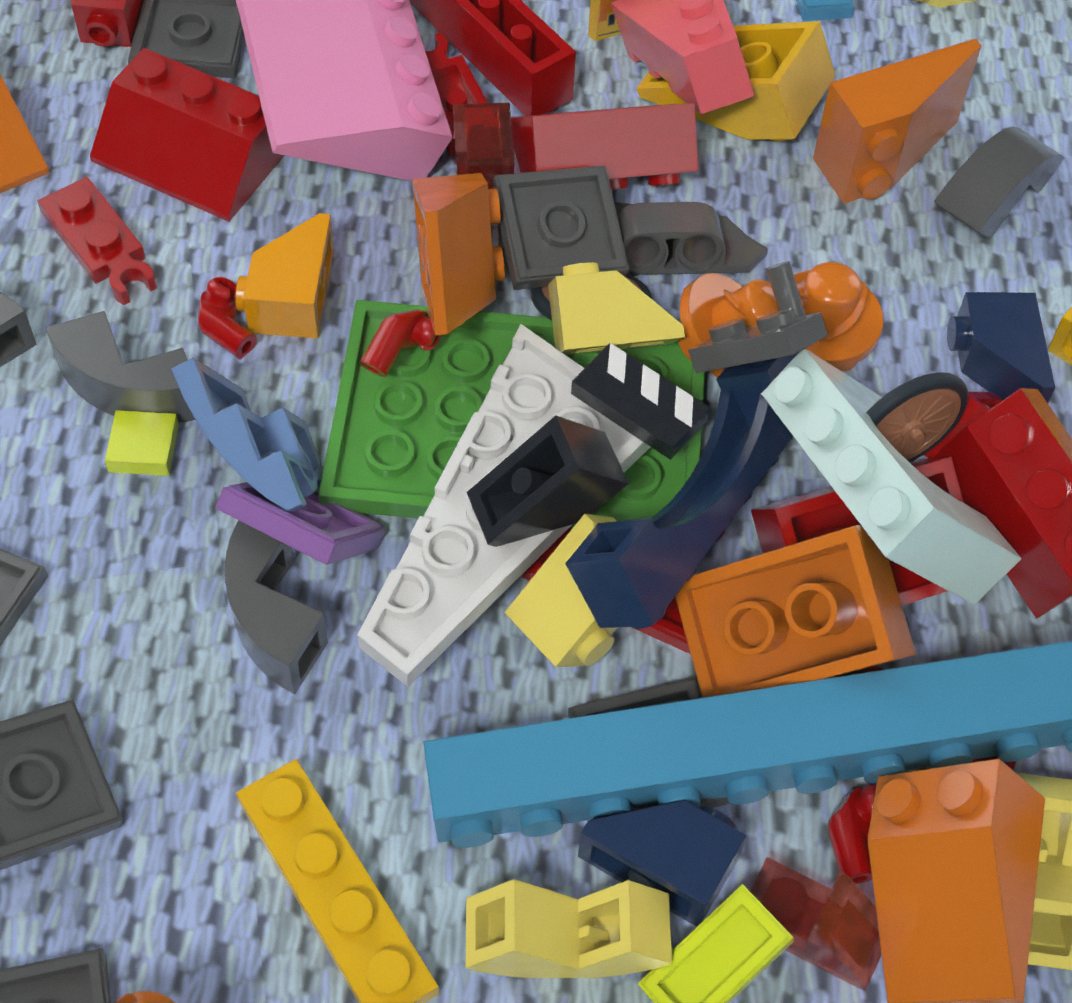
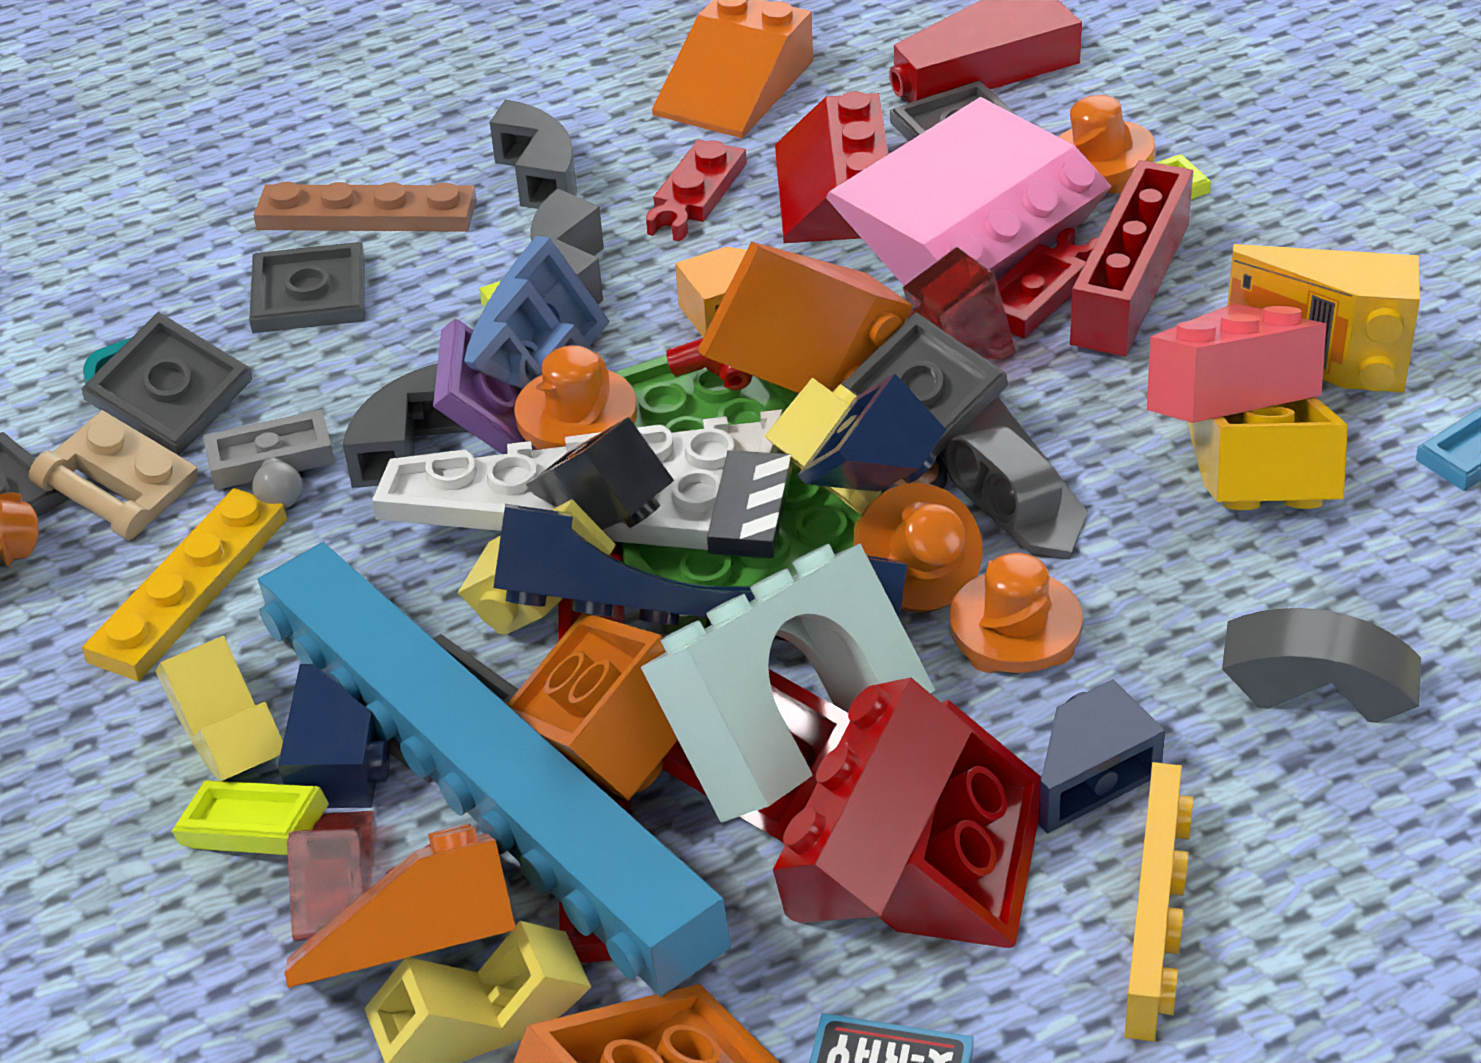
camera: 65 degrees right, 15 degrees down
red arm [198,277,257,359] -> none
slope [506,103,699,190] -> none
dark grey plate [688,261,828,373] -> none
orange slope [813,39,982,204] -> none
nougat wheel [866,372,968,463] -> none
none -> tan plate [28,410,197,541]
none -> light grey plate [203,409,335,509]
none -> orange plate [514,345,637,450]
none -> dark blue slope [798,373,946,492]

